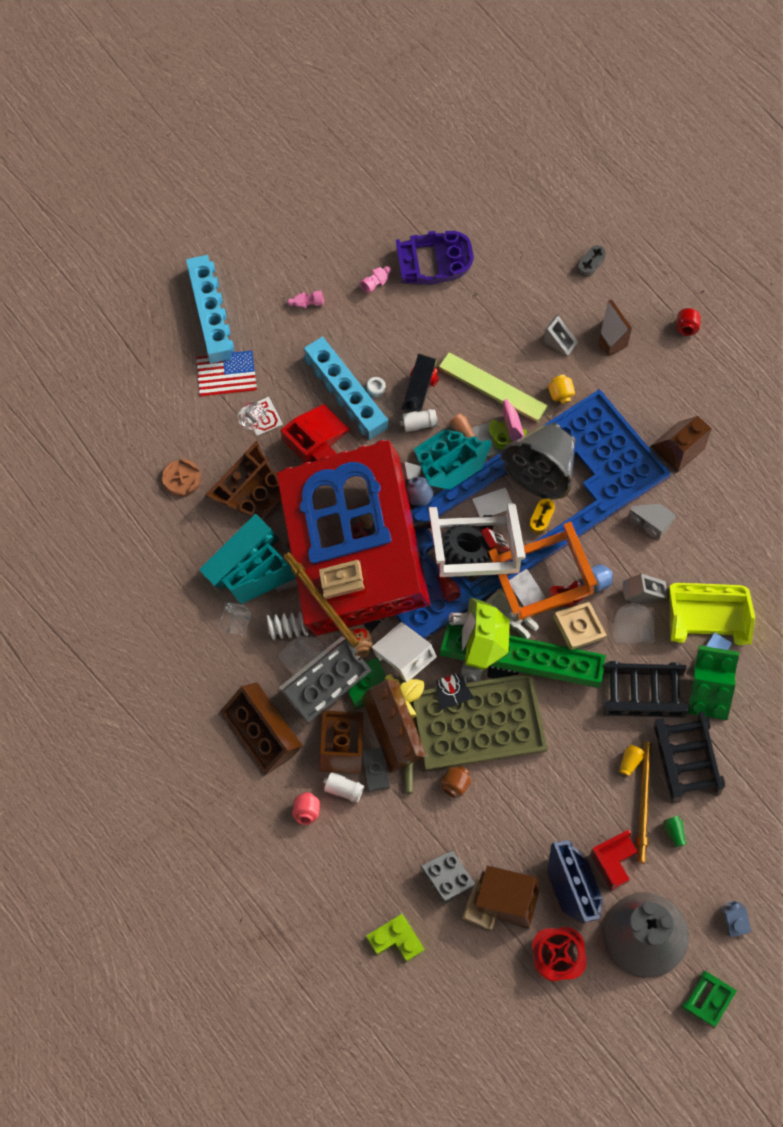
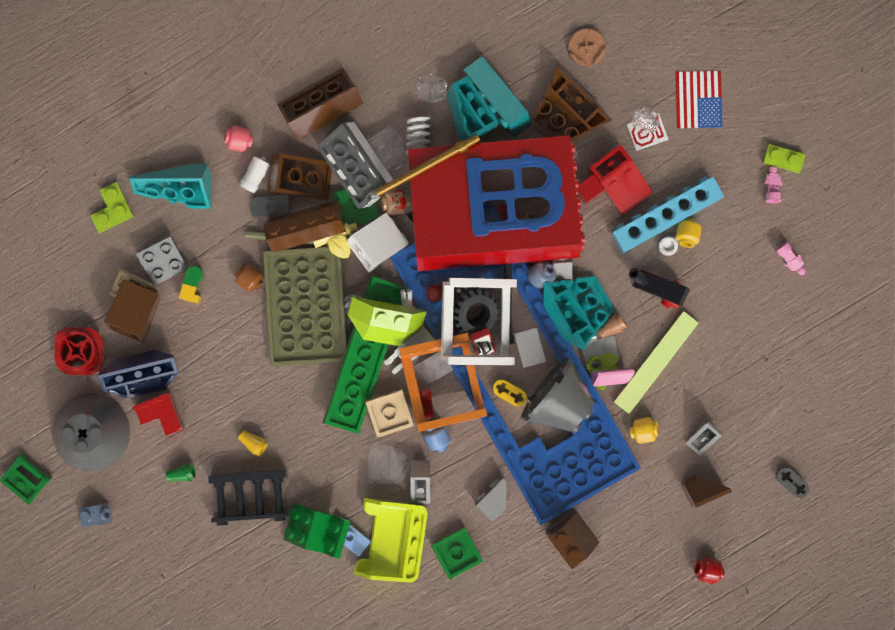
camera: 90 degrees right, 20 degrees up
medium azure brick [186,255,234,364] -> none
tan plate [319,560,365,599] -> none
dark purple slope [396,231,474,285] -> none
white piece [400,409,438,432] -> none
black sticker [436,674,474,710] -> none
white sticker [462,612,476,652] -> none
black fence [603,661,688,718] -> none
pearl gold bar [636,742,652,864] -> none
none -> teal wedge [129,164,212,209]
none -> leg [179,266,204,304]
none -> green plate [431,527,483,580]
none -> yellow head [675,218,702,248]
none -> lime plate [763,144,806,173]

